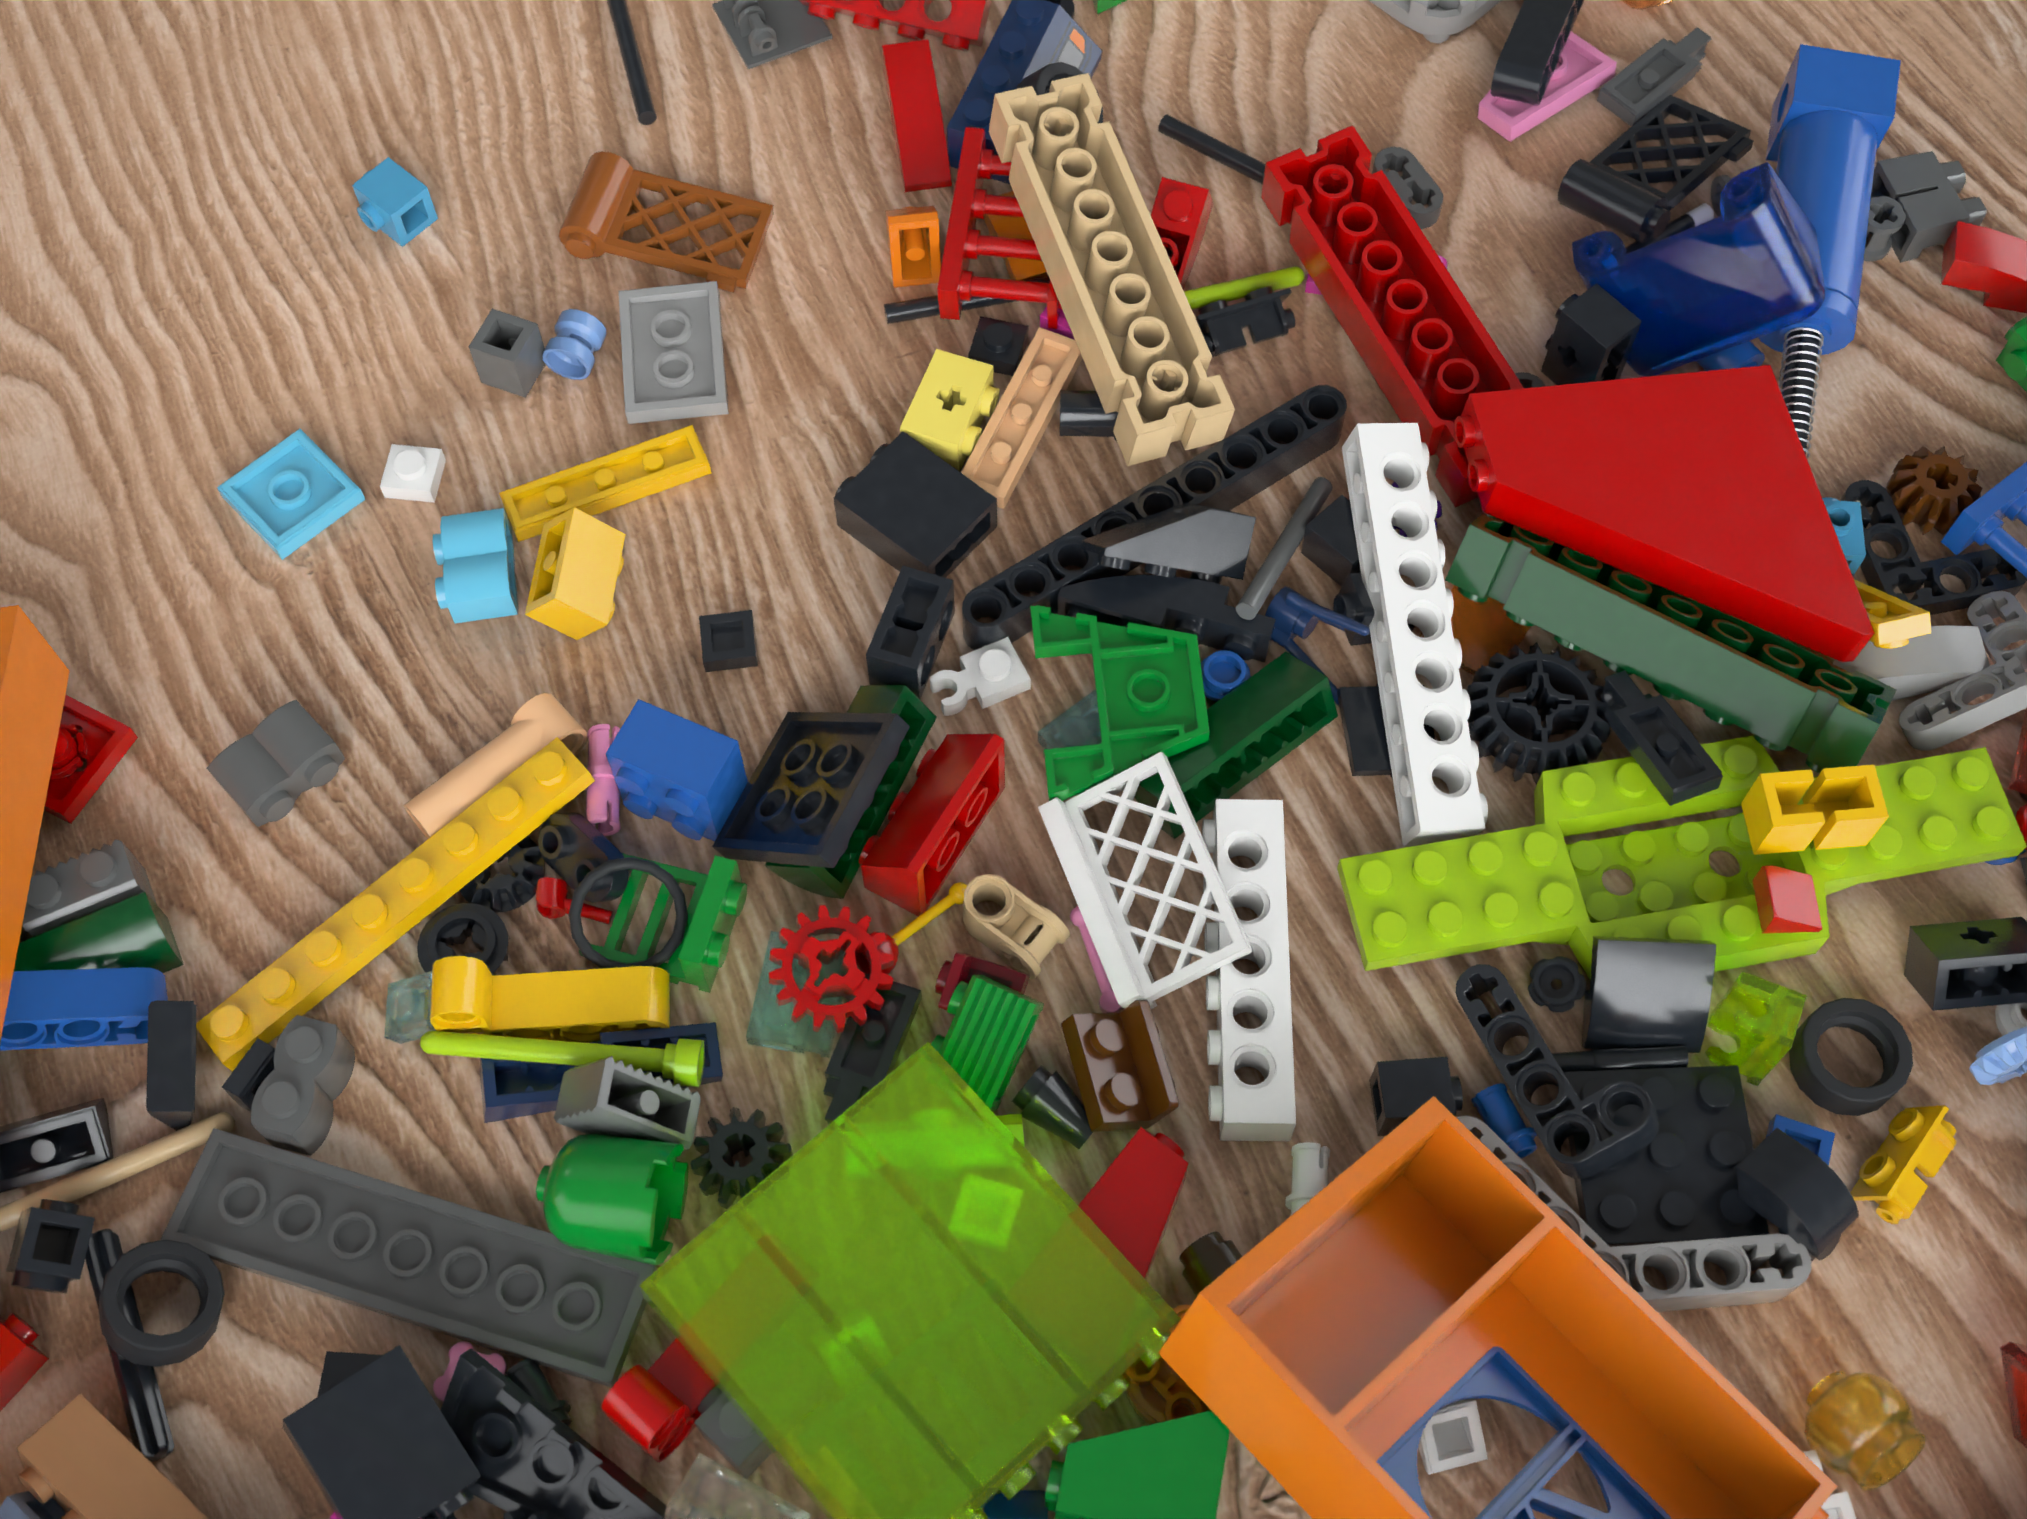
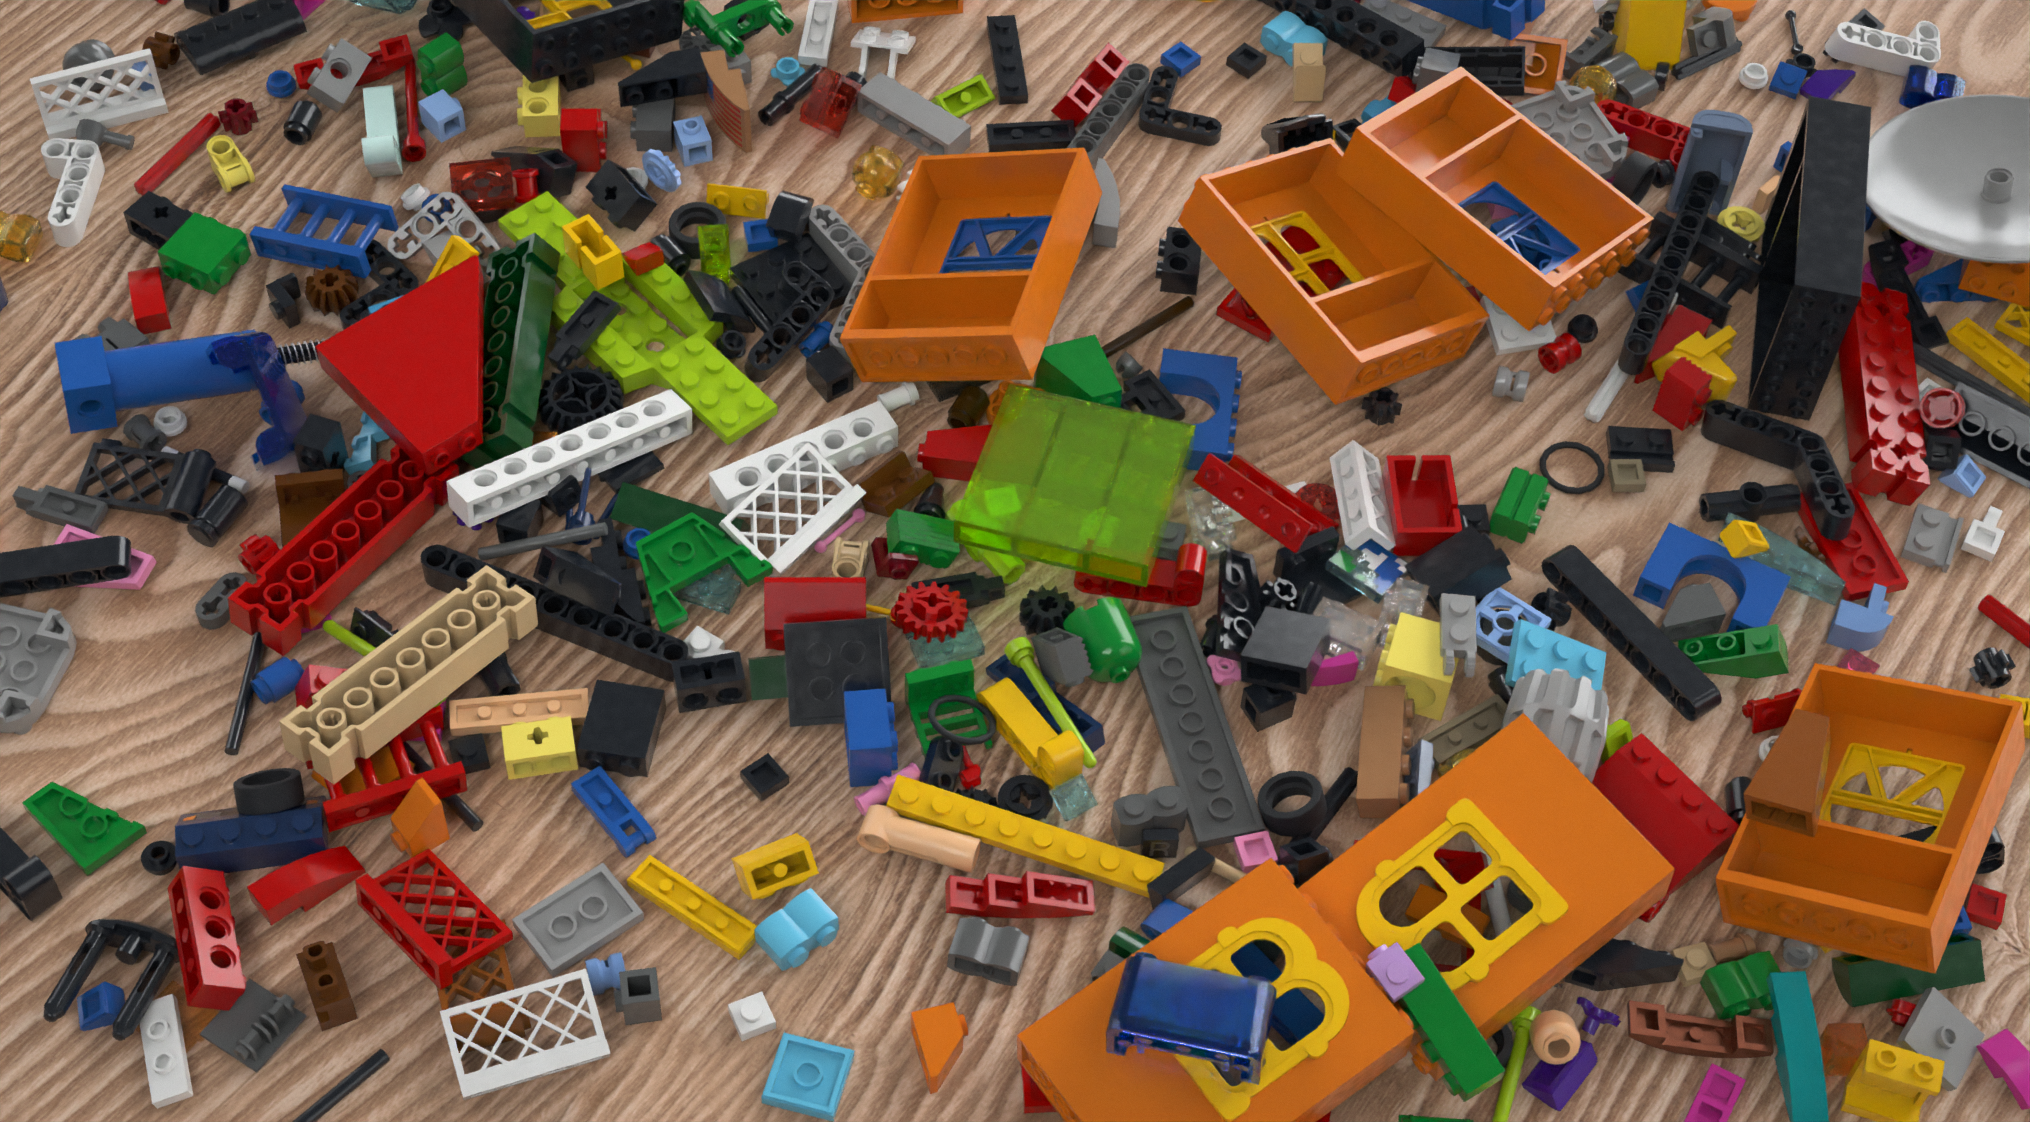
camera: 125 degrees left, 10 degrees down
none -> black piece [187,485,248,547]
none -> red gear [238,534,280,575]
none -> blue brick [250,656,304,705]
none -> black bracket [266,273,301,329]
none -> reddish brown bracket [275,469,345,547]
none -> reddish brown hips [296,941,358,1031]
none -> red fence [355,849,513,990]
none -> white fence [440,969,610,1100]
none -> blue plate [571,766,656,858]
none -> black brick [650,234,691,277]
none -> orange slope [911,1002,968,1094]
none -> red slope [945,871,1095,919]
none -> bright pink plate [1233,830,1278,873]

